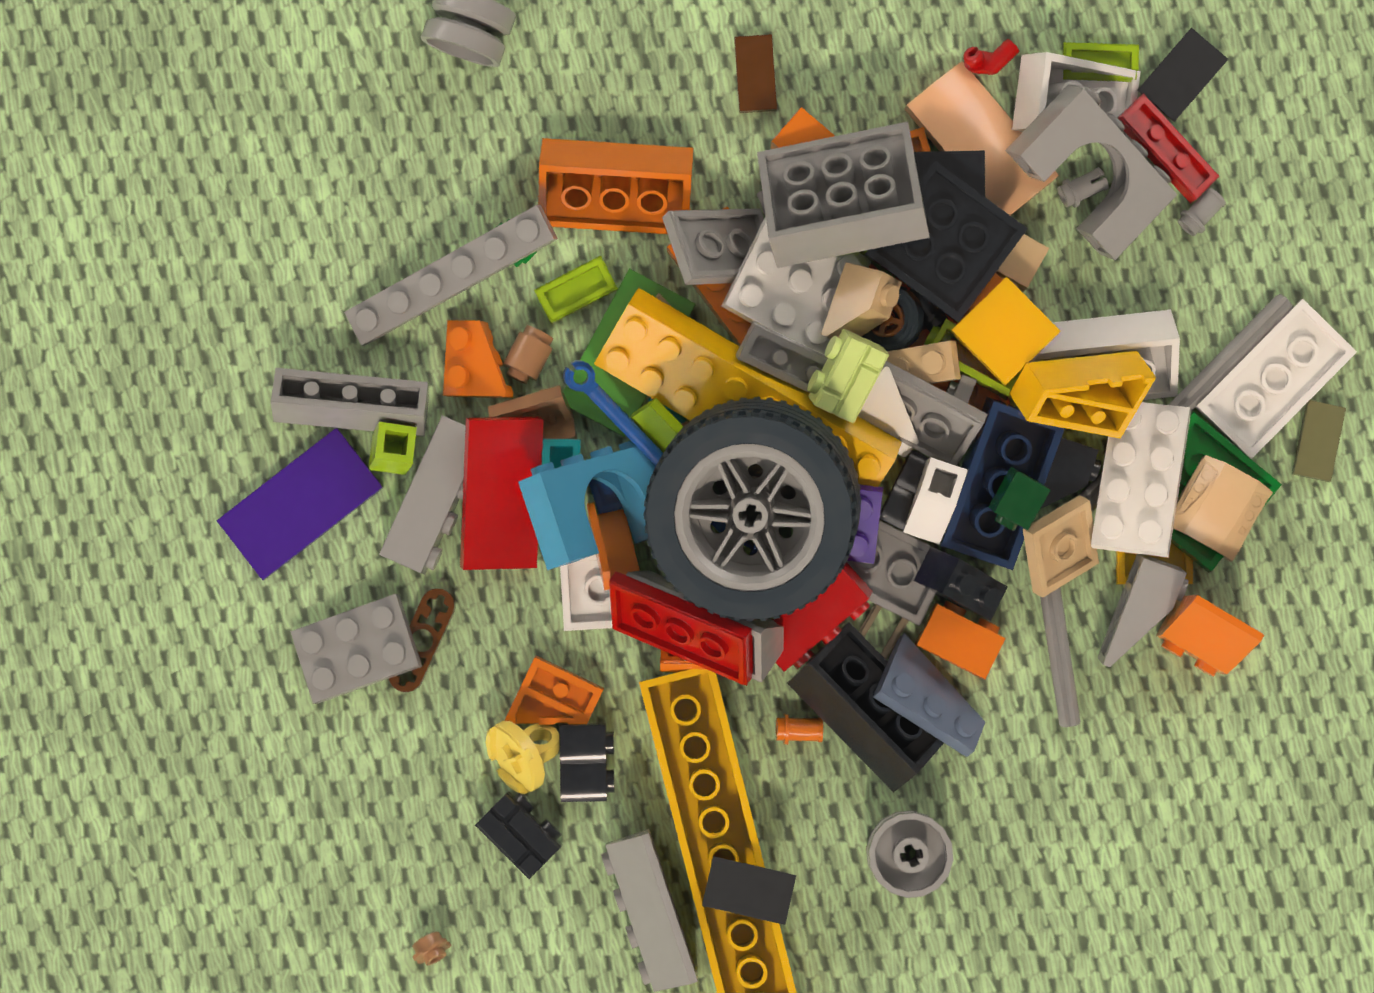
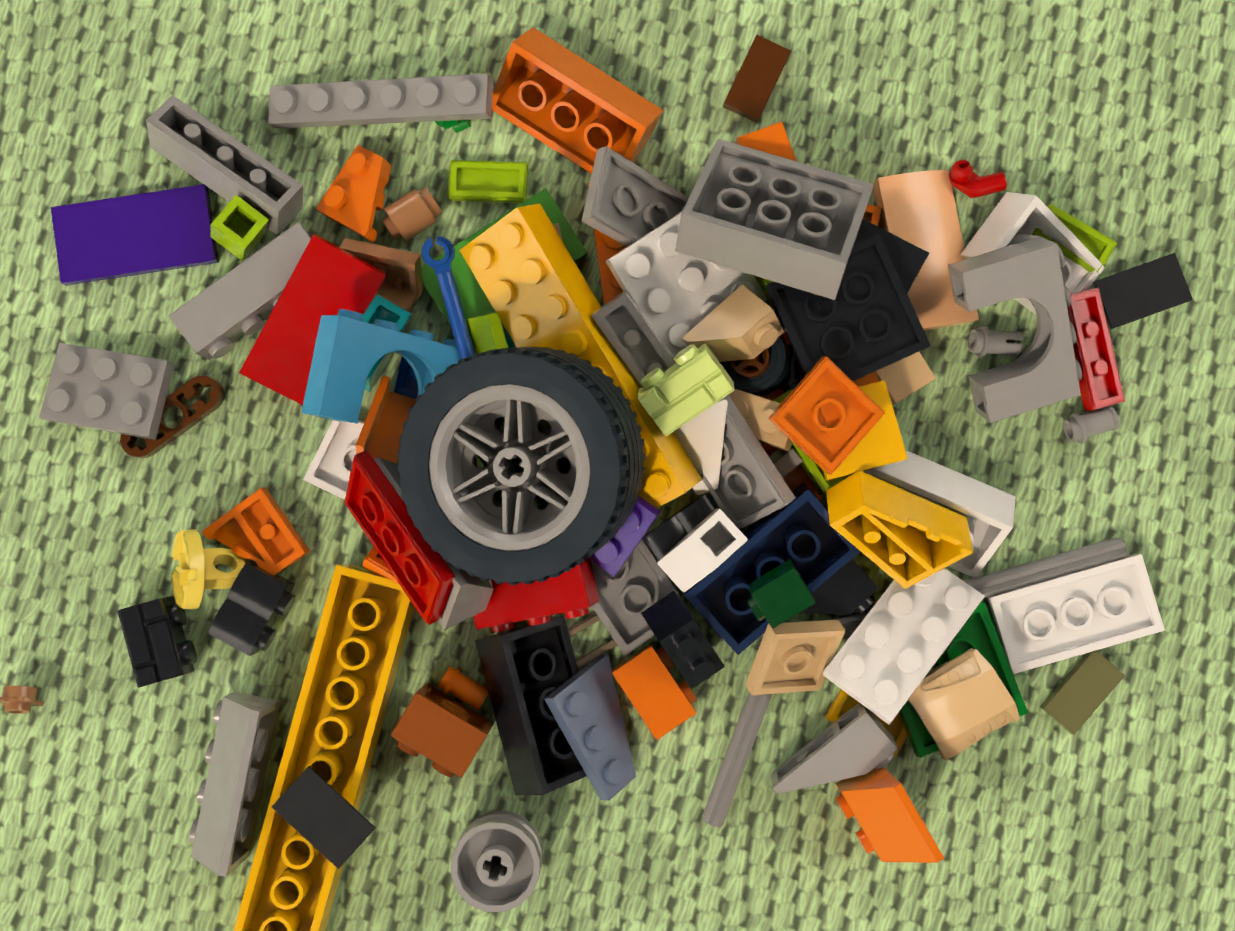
camera: 30 degrees right, 0 degrees up
none -> dark orange brick [390,683,494,778]
none -> orange tile [768,356,885,475]

